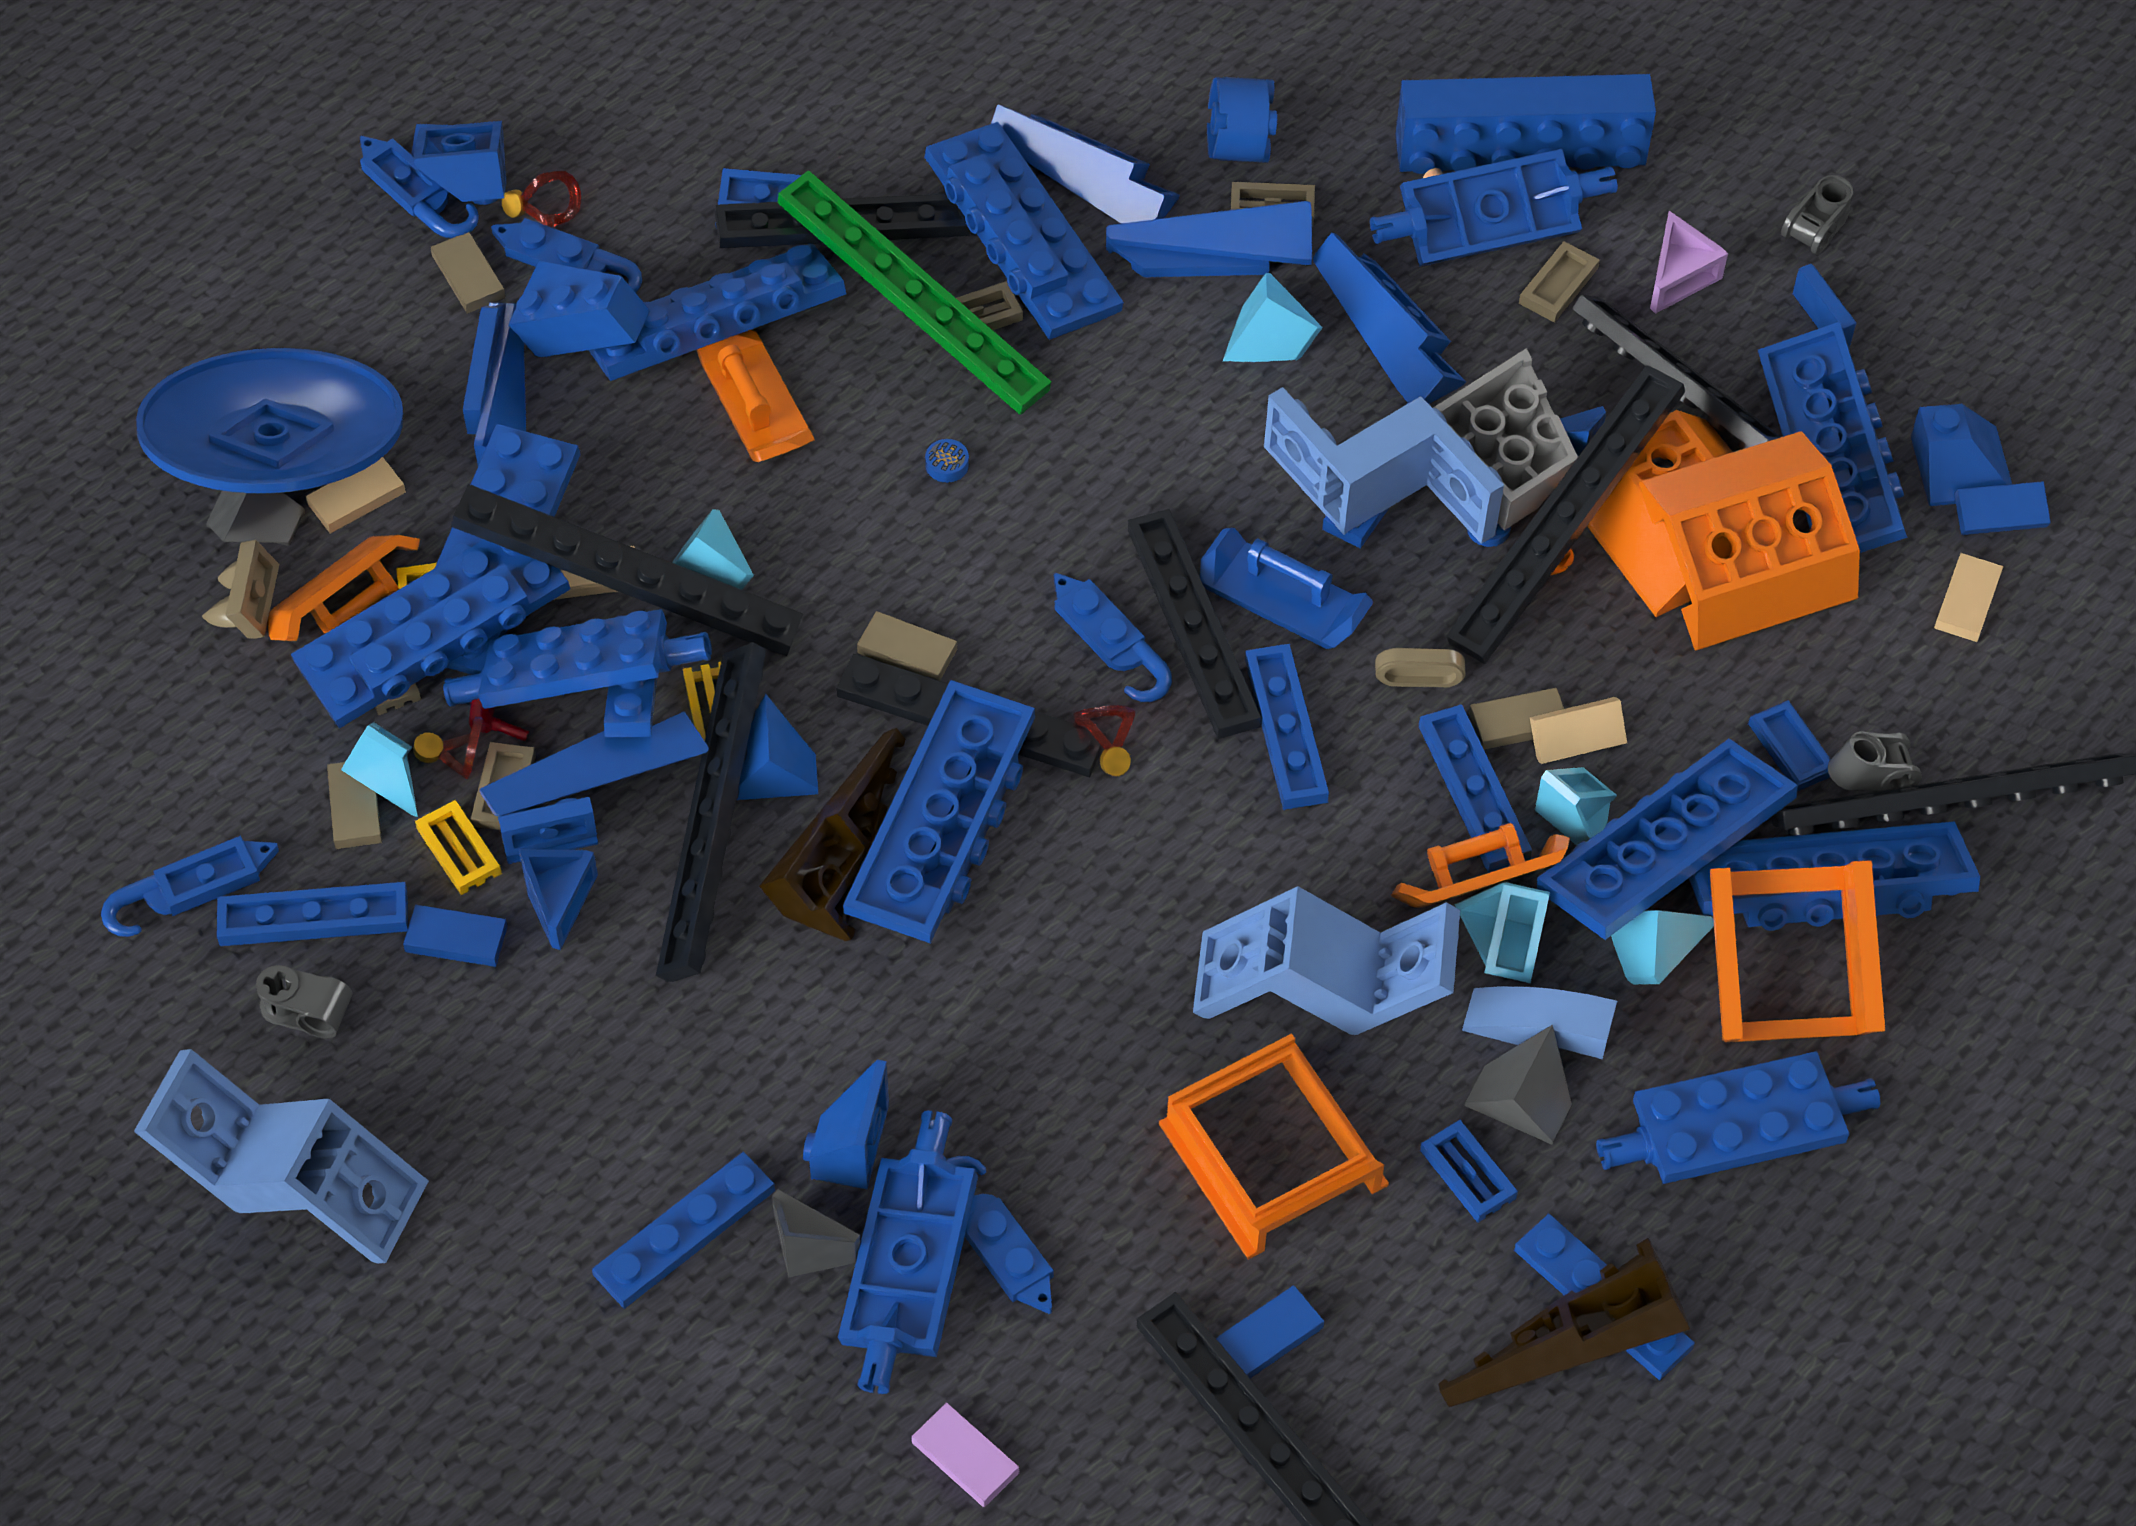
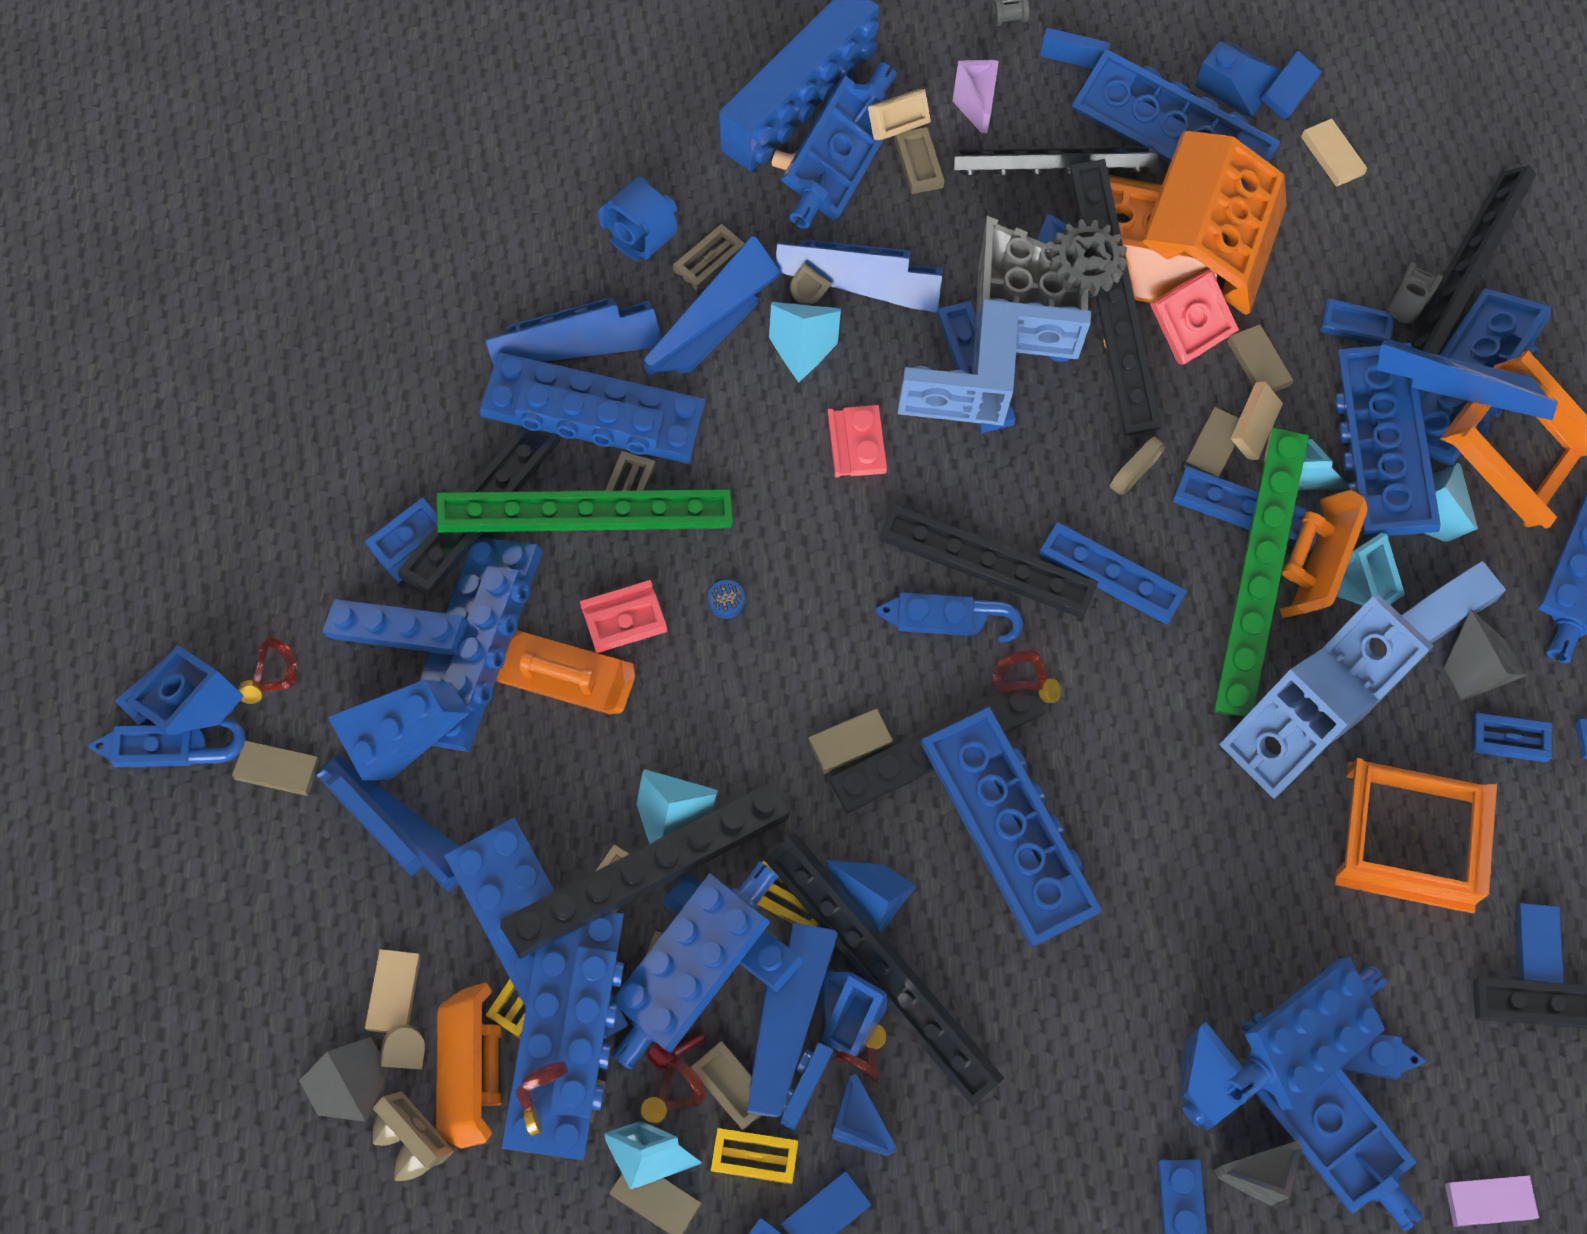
camera: 50 degrees left, 10 degrees up
blue dish [136,348,404,493] -> none
blue plate [491,218,642,293] -> none
dark brown wedge [759,728,906,941] -> none
blue piece [1200,528,1373,649] -> none
none -> blue plate [322,599,469,656]
none -> dark tan tile [380,1025,425,1070]
none -> clear red piece [516,1061,568,1136]
none -> coral plate [580,580,667,653]
none -> dark tan tile [790,263,831,305]
none -> blue slope [821,971,887,1061]
none -> coral plate [827,405,887,477]
none -> clear red piece [833,1024,886,1083]
none -> tan tile [868,89,931,140]
none -> dark grey gear [1049,219,1127,296]
none -> coral plate [1150,269,1239,365]
none -> green plate [1213,428,1309,719]
none -> blue plate [1224,957,1385,1110]
none -> dark tan tile [1227,325,1293,392]
none -> blue wedge [1377,339,1558,421]

